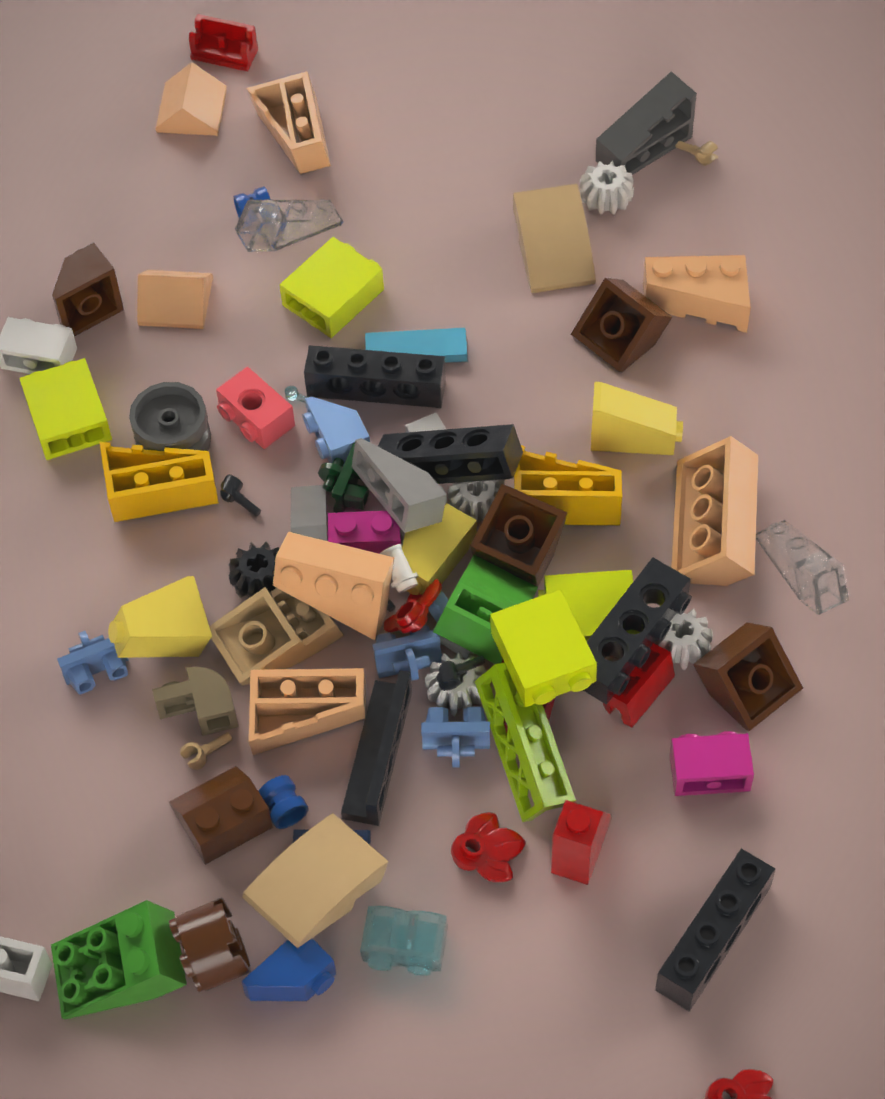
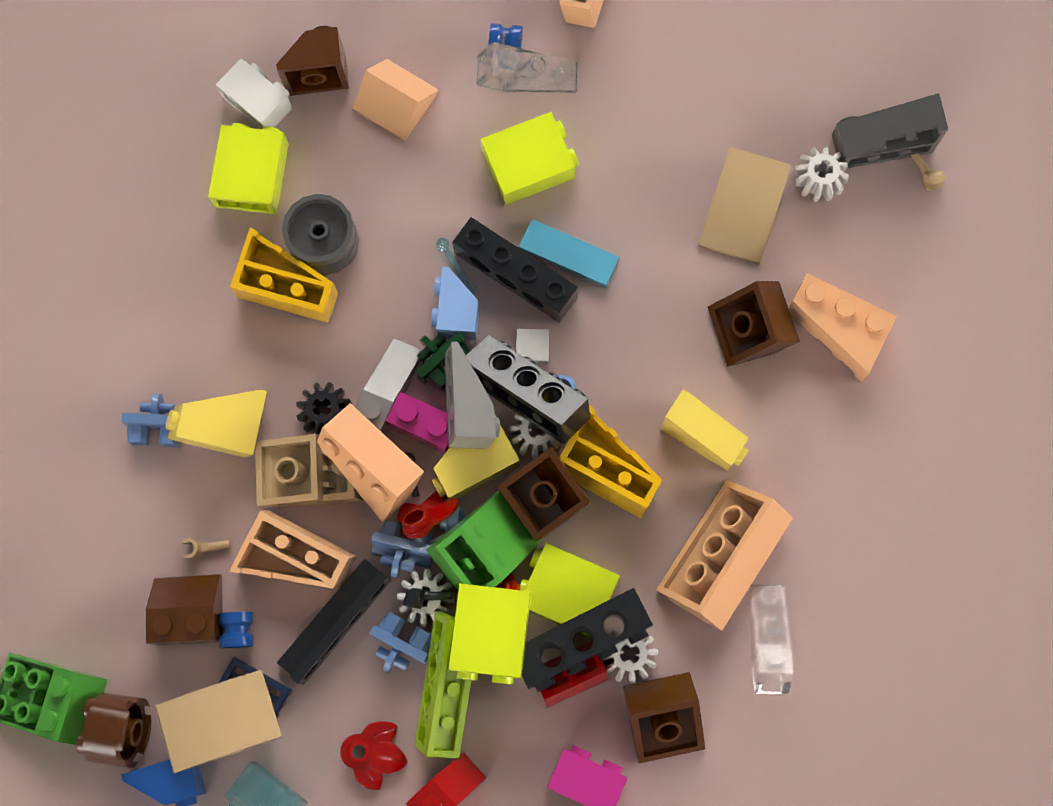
camera: 30 degrees right, 20 degrees up
dark tan brick [152,666,239,736] -> none
coral brick [216,366,295,449] -> none
black hand [220,474,261,517] -> none
white pin [380,544,418,593] -> none

